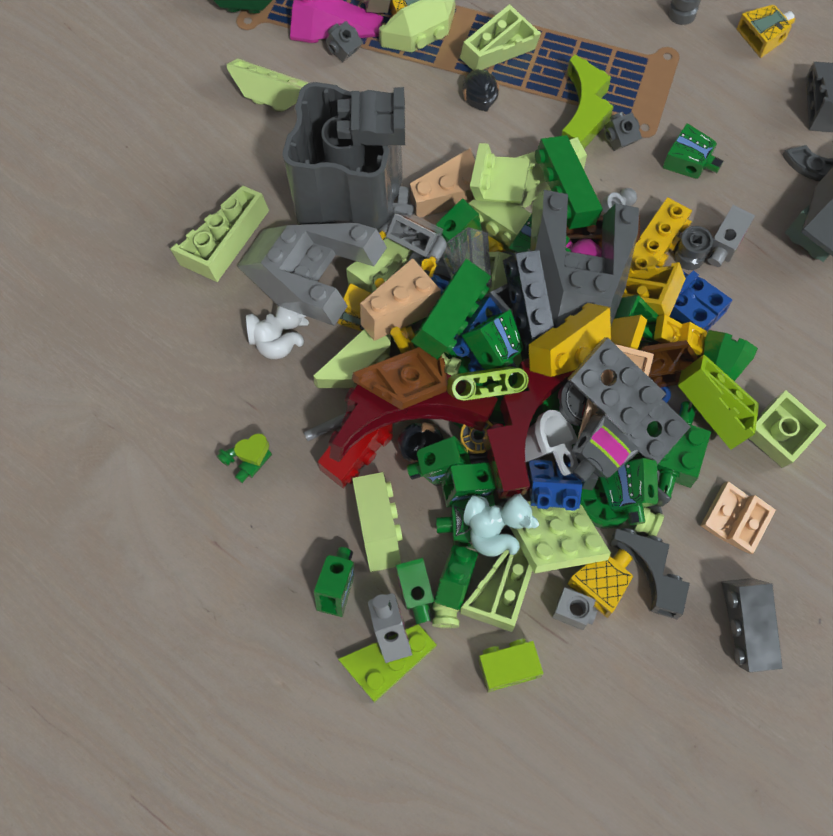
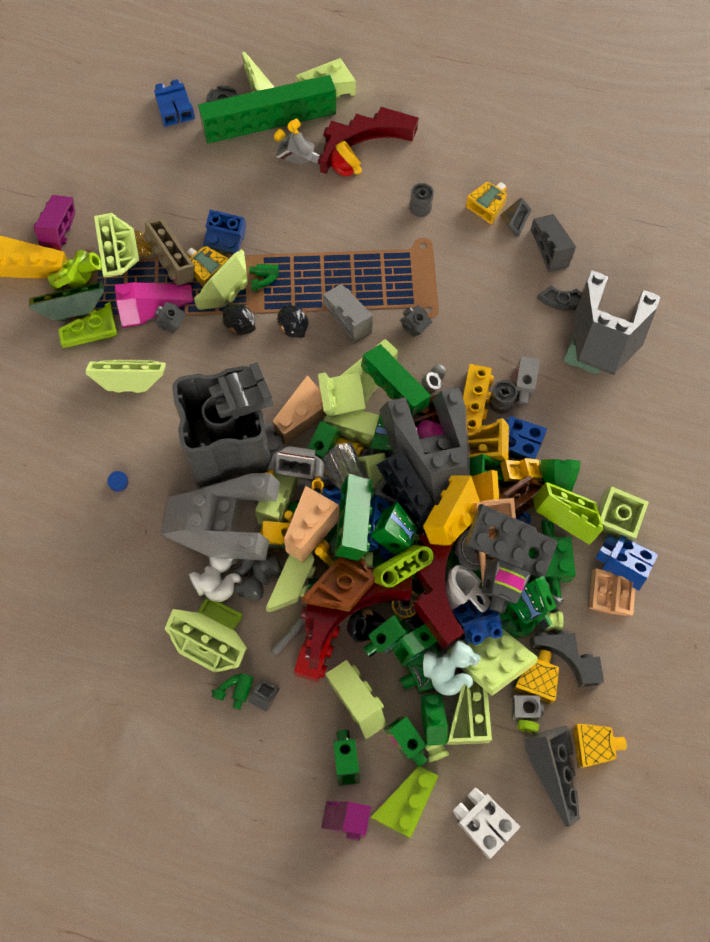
camera: 25 degrees left, 0 degrees up
yellowish green wedge [170,186,269,282] -> none
lime tile [234,434,269,466] -> none
light grey torso [368,593,412,663] -> none
yellowish green wedge [460,4,541,70] -> none
lime brick [478,639,544,692] -> none
lime arch [561,54,614,149] -> none
green torso [663,123,724,179] -> none
dark grey wedge [721,578,783,672] -> none
none -> lime wing [58,302,118,348]
none -> blue tile [107,471,128,492]
none -> yellowish green wedge [165,609,247,673]
none -> lime tile [197,597,243,631]
none -> black hair [222,303,256,335]
none -> dark grey animal [234,553,283,600]
none -> green plant [249,264,279,292]
none -> dark grey slope [249,679,279,712]
none -> magenta wedge [321,801,371,841]
none -> light grey wedge [323,284,373,344]
none -> white hips [452,788,520,859]
none -> dark grey slope [500,198,531,237]
none -> lime tile [517,719,539,734]
none -> dark grey wedge [524,726,580,826]
none -> yellow torso [572,724,627,769]
none -> blue hips [596,535,658,591]

